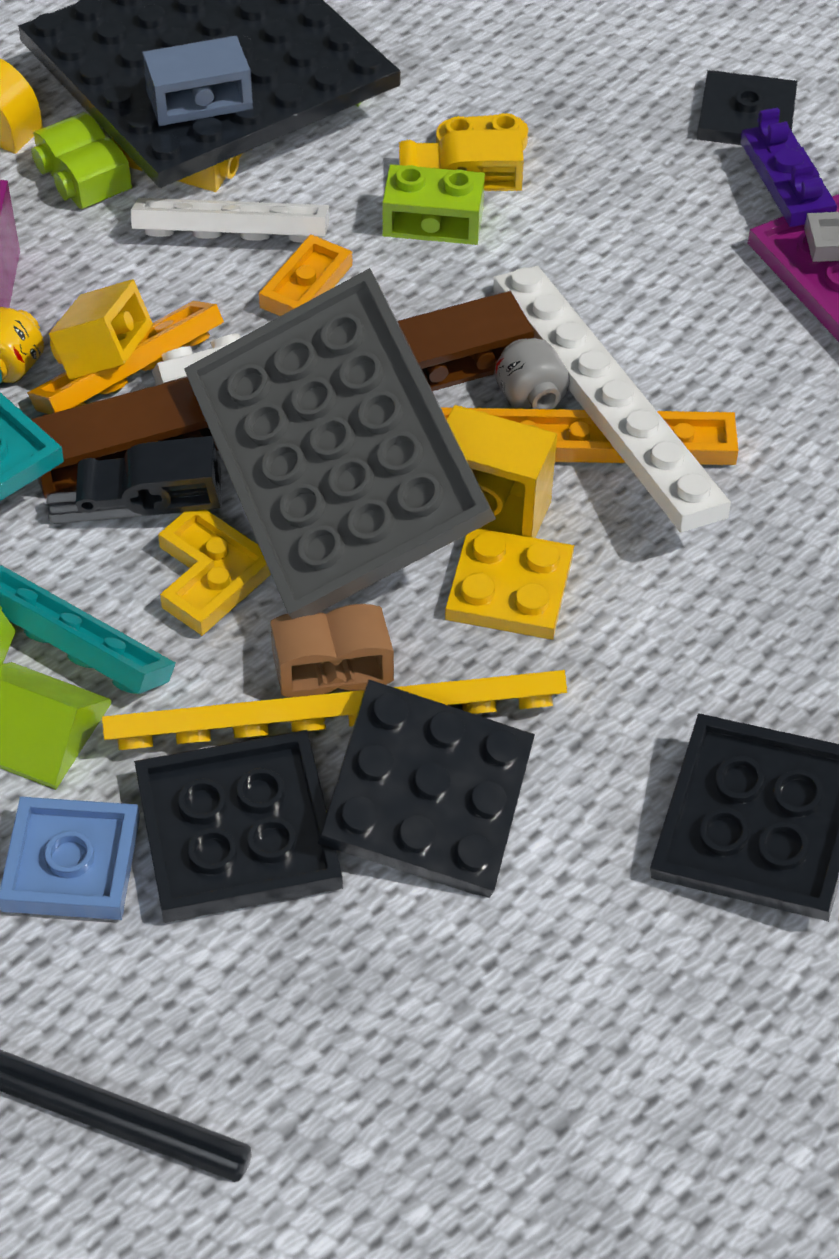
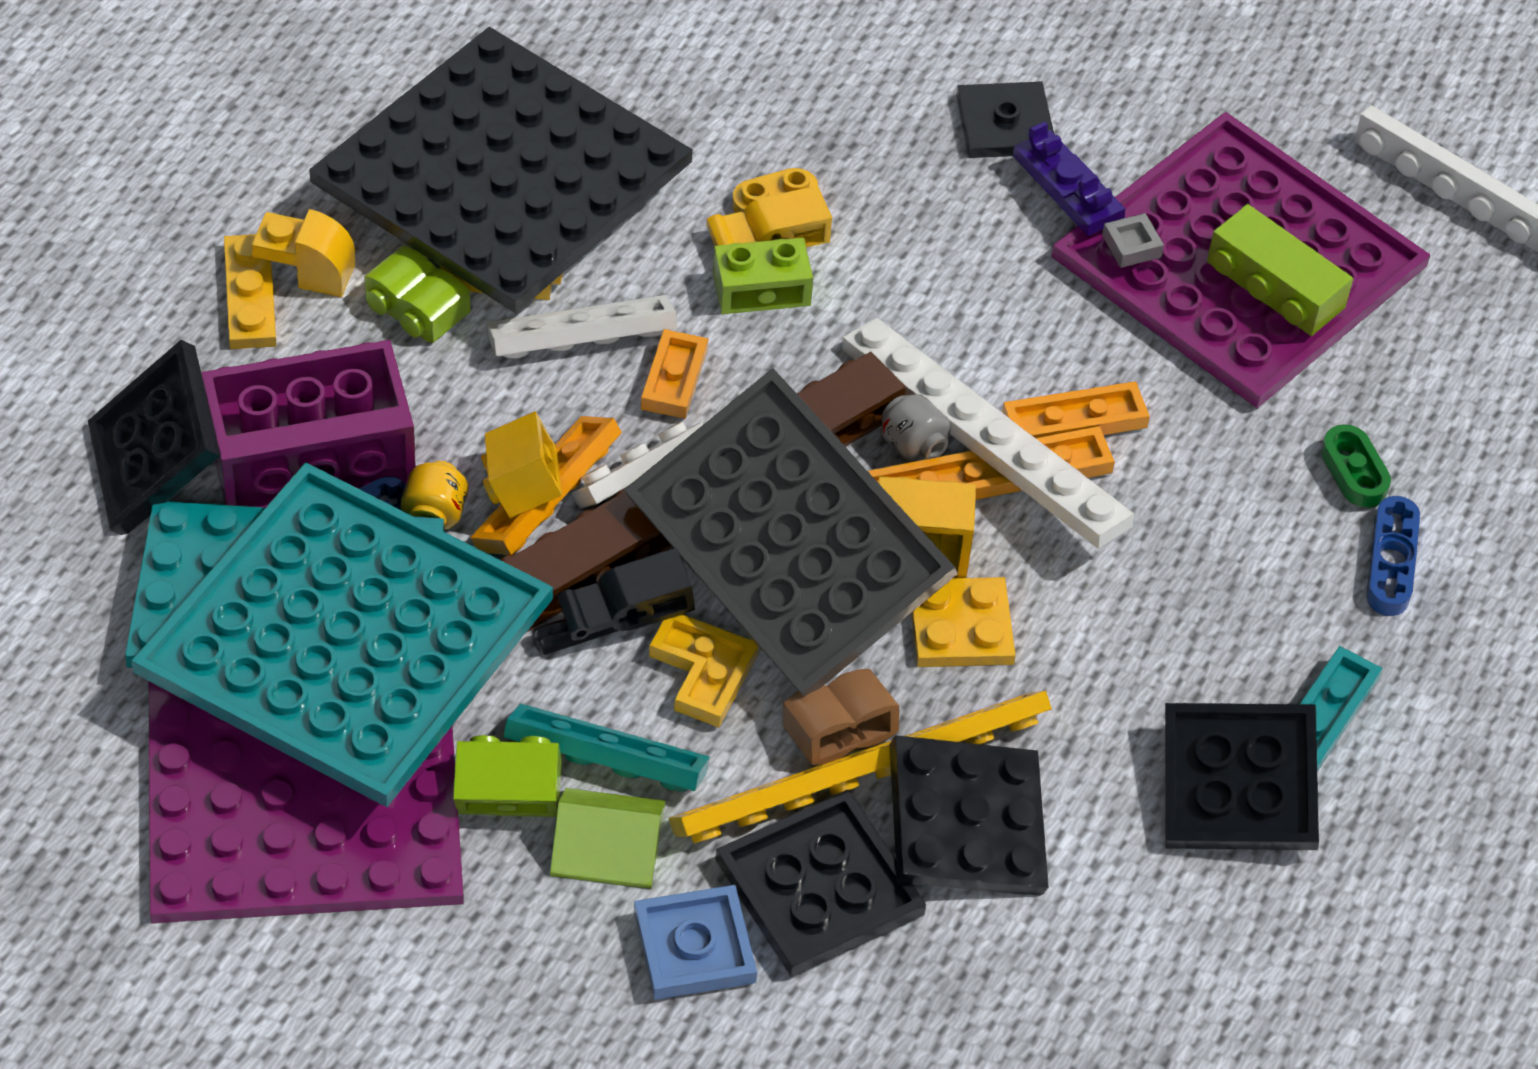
camera: 20 degrees left, 0 degrees up
sand blue brick [143,35,253,126] -> none
none -> light orange plate [1002,381,1150,438]

